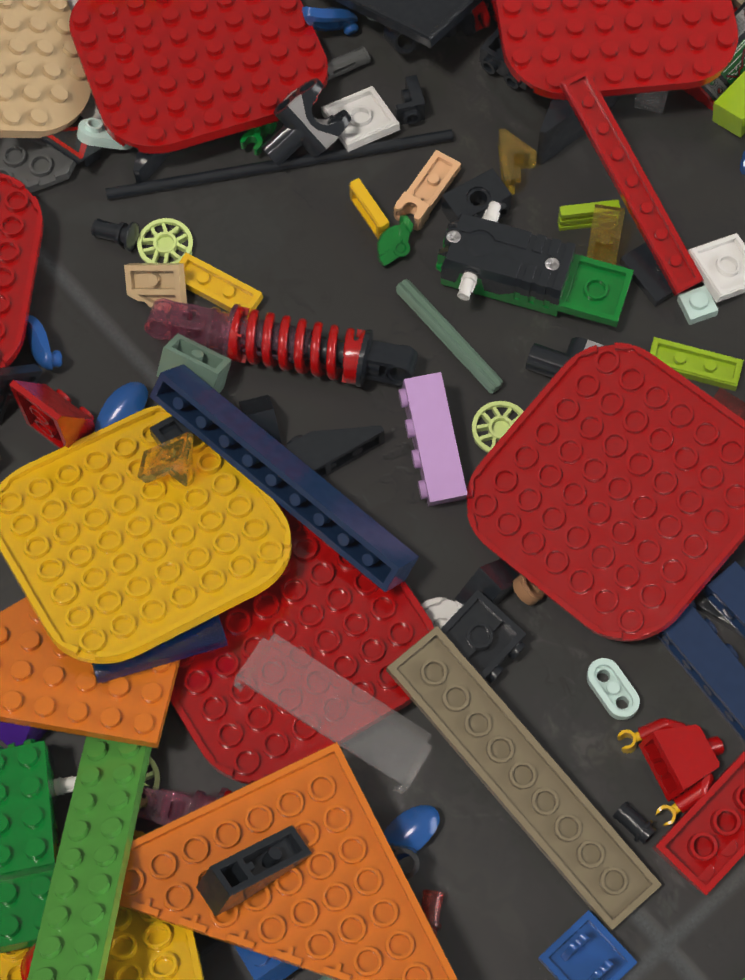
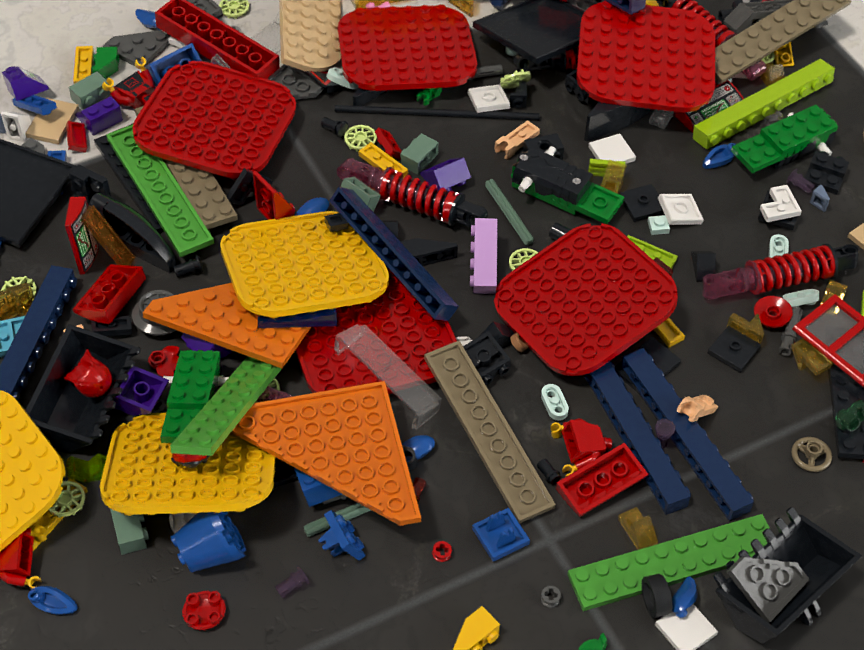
camera: 10 degrees right, 15 degrees down
blue arm [25,315,63,371] -> none
tan wing [124,263,189,323] -> none
clear yellow slope [137,432,193,486] -> none
black slope [196,825,312,916] -> none
black connector [261,78,351,166] -> none
blue arm [302,6,359,35] -> none
yellow tile [349,178,390,240] -> none
green piece [377,215,413,266] -> none
clear yellow slope [498,129,537,195] -> none
red tile [560,69,703,296] -> none
none -> red plate [374,127,402,160]
none -> sand green brick [400,133,439,175]
none -> slope [420,158,471,192]
none -> yellowish green wheel [500,70,531,89]
none -> white tile [589,134,636,164]

